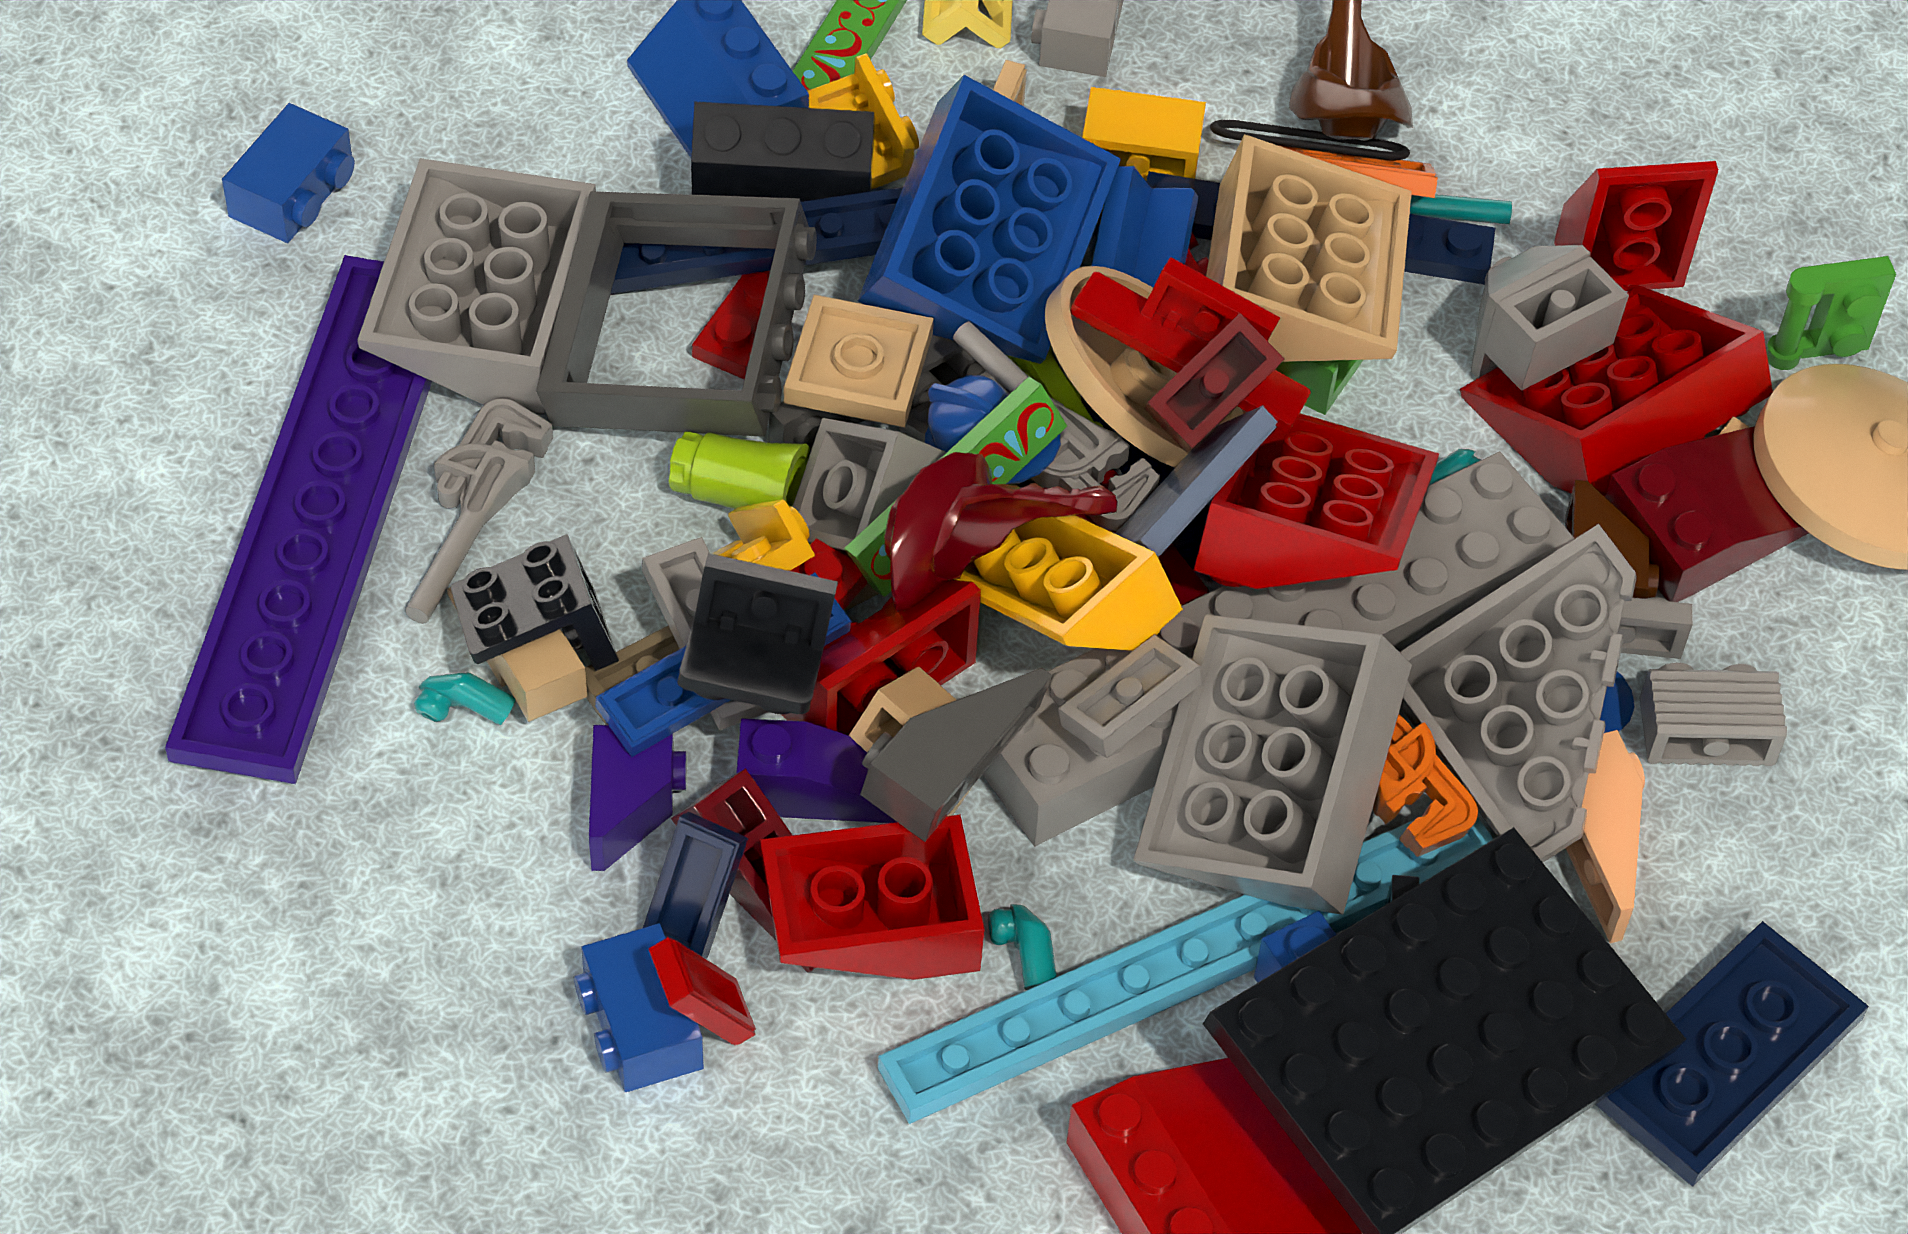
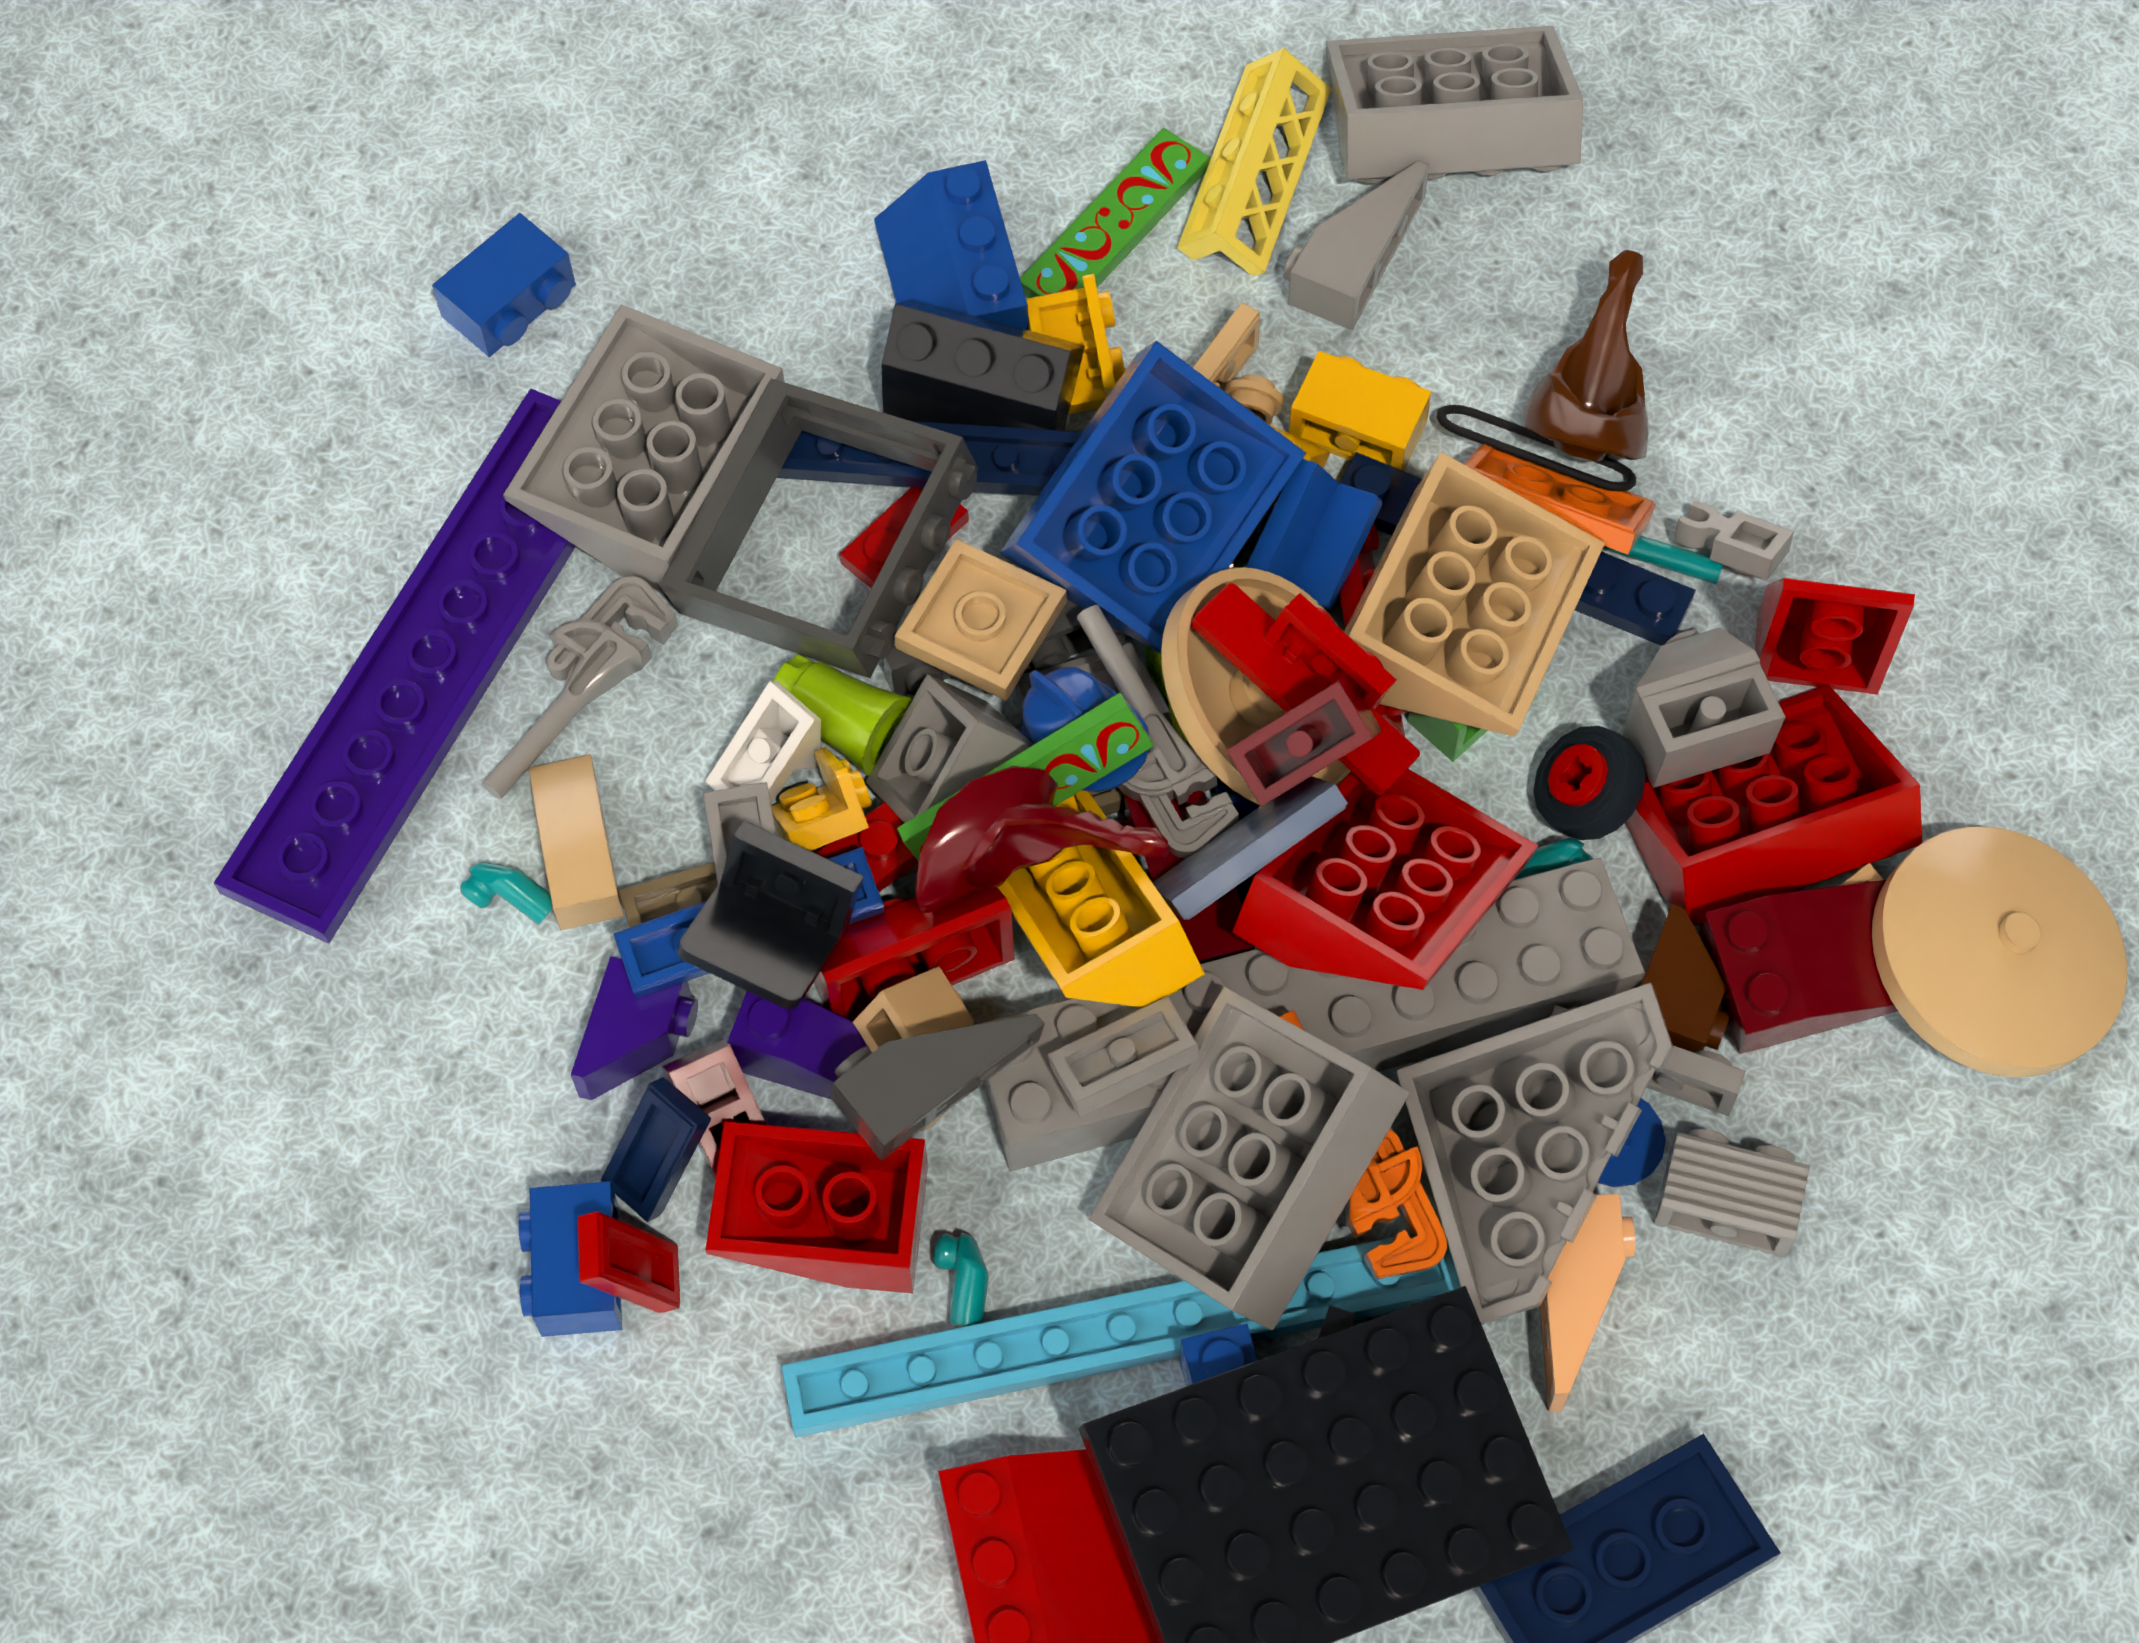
camera: 20 degrees right, 10 degrees up
black bracket [451,534,619,671] -> none
bright green plate [1766,256,1896,370] -> none
none -> white slope [705,681,821,804]
none -> black wheel [1533,725,1646,840]
none -> light grey plate [1674,501,1794,581]

